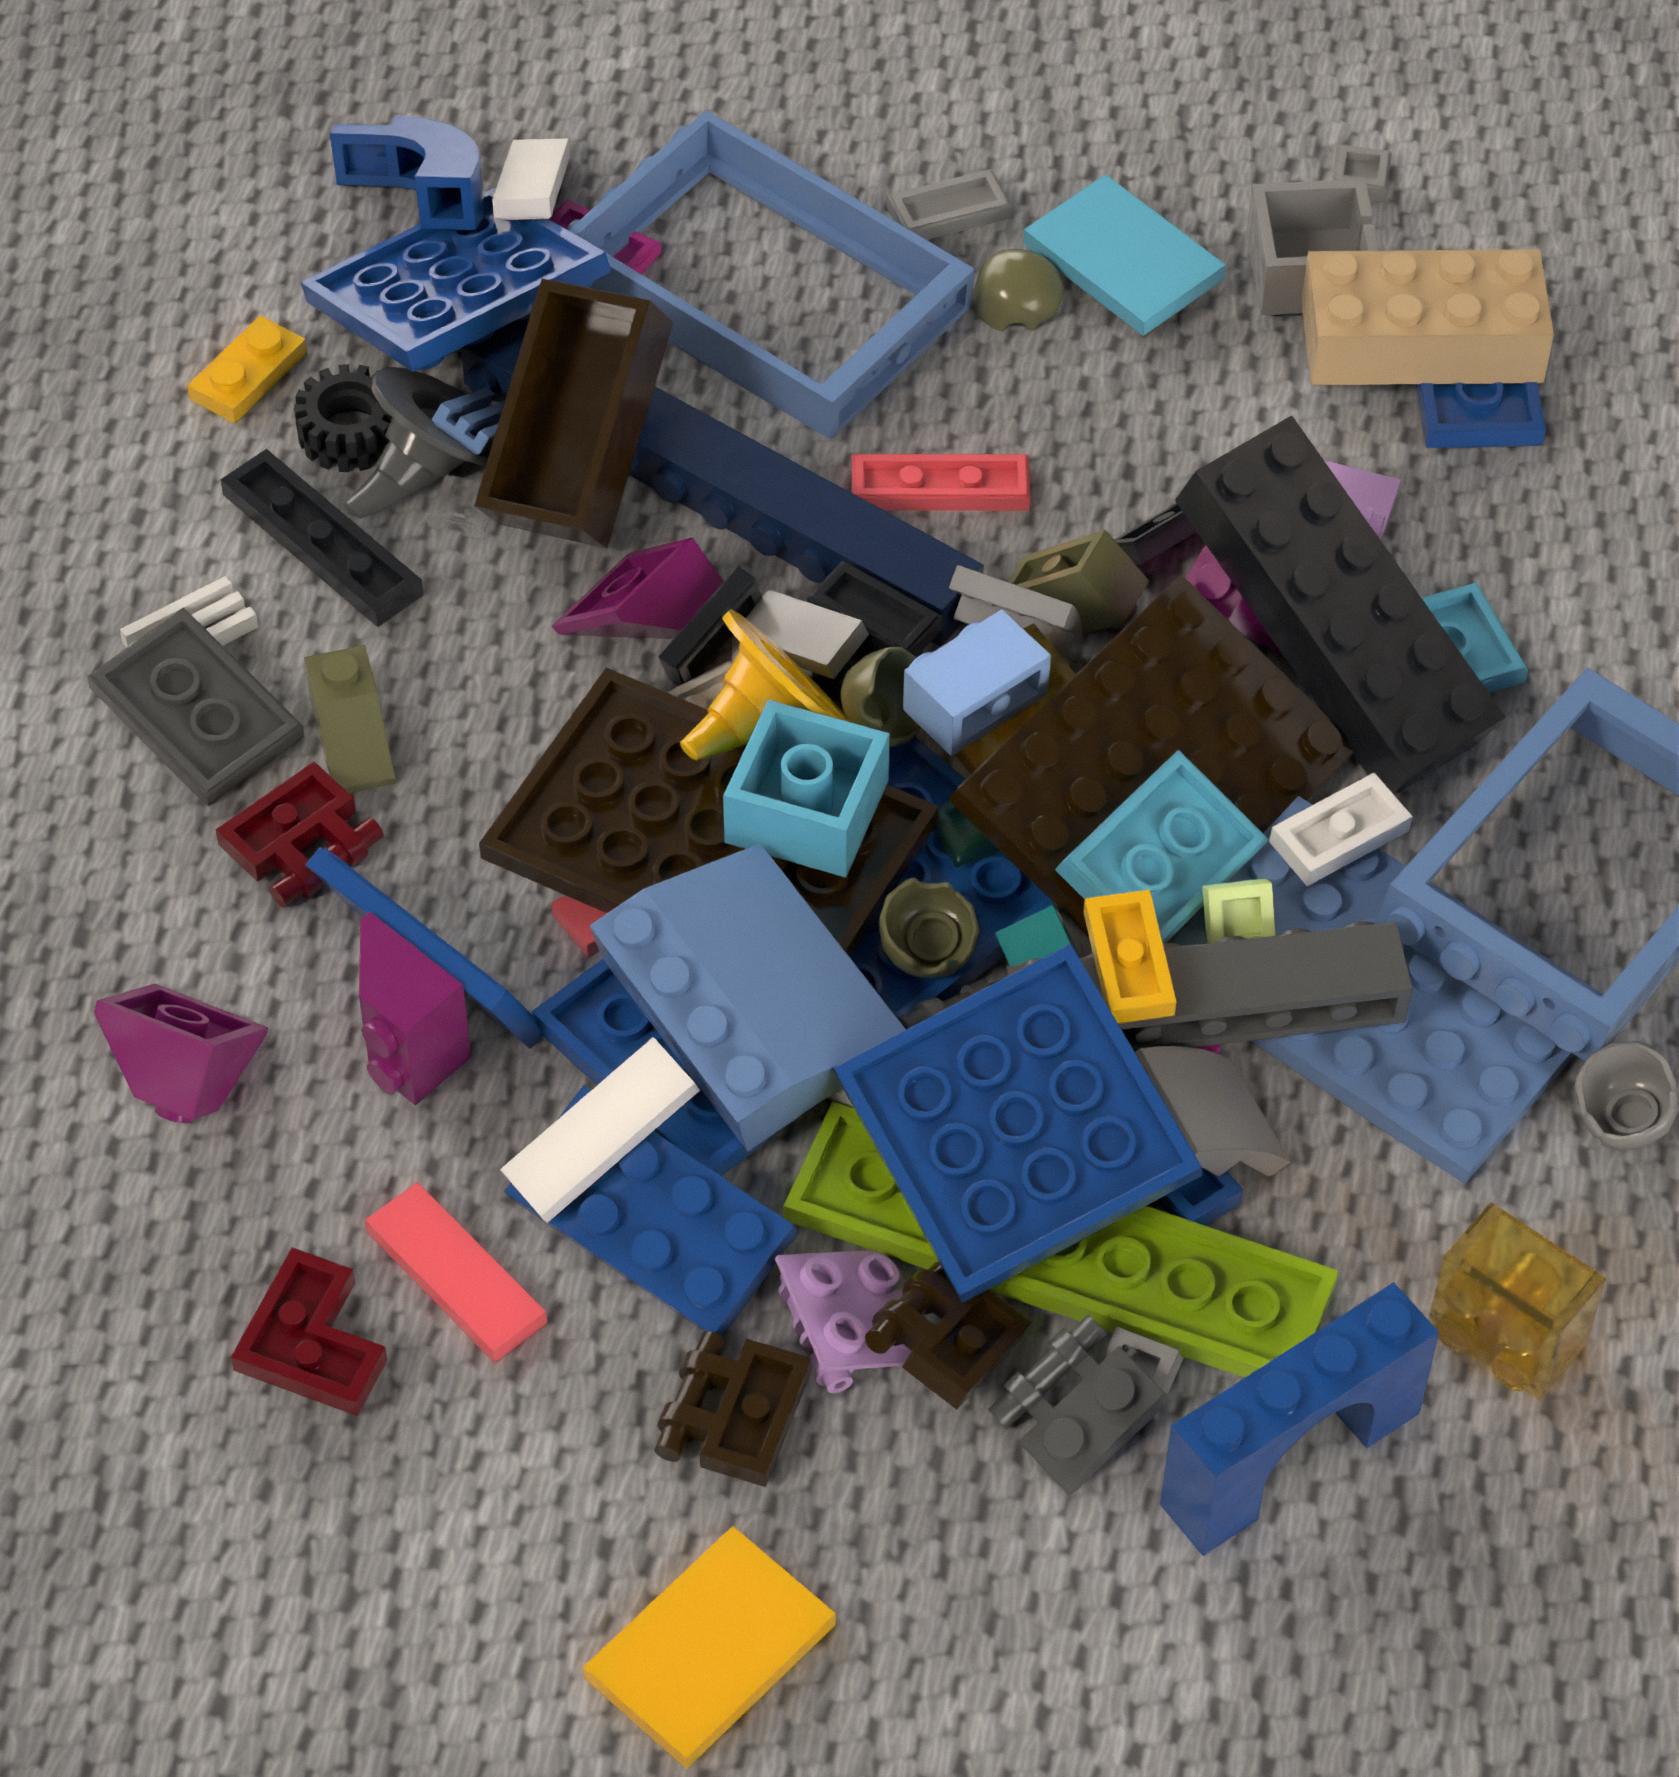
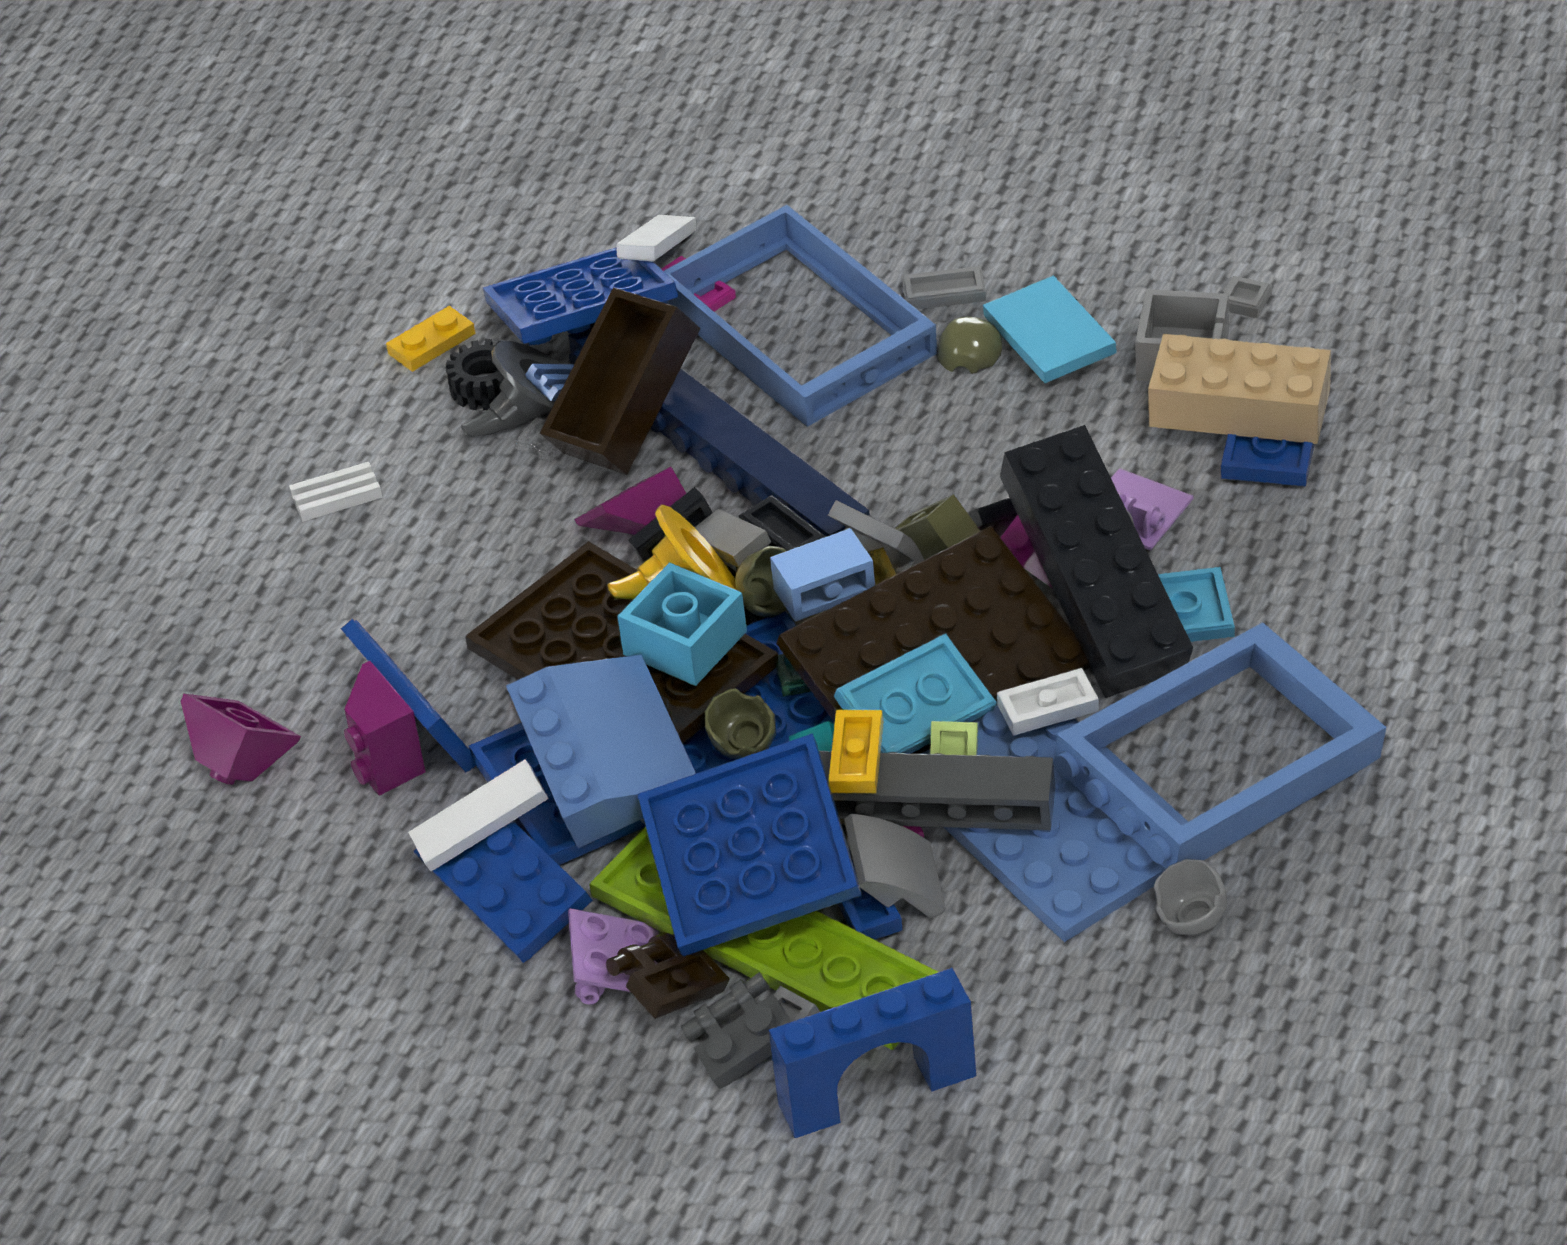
camera: 20 degrees right, 10 degrees down
dark grey tile [87,607,304,806] -> none
dark red plate [215,761,384,908] -> none
black plate [220,448,424,627] -> none
dark red plate [231,1247,387,1416] -> none
olive slope [304,645,396,793] -> none
blue arch [330,115,486,230] -> none
coral tile [365,1182,547,1363] -> none
yellow tile [583,1526,836,1769] -> none
dark brown plate [654,1331,811,1487] -> none
coral tile [851,454,1030,511] -> none
clear yellow brick [1428,1202,1606,1401] -> none

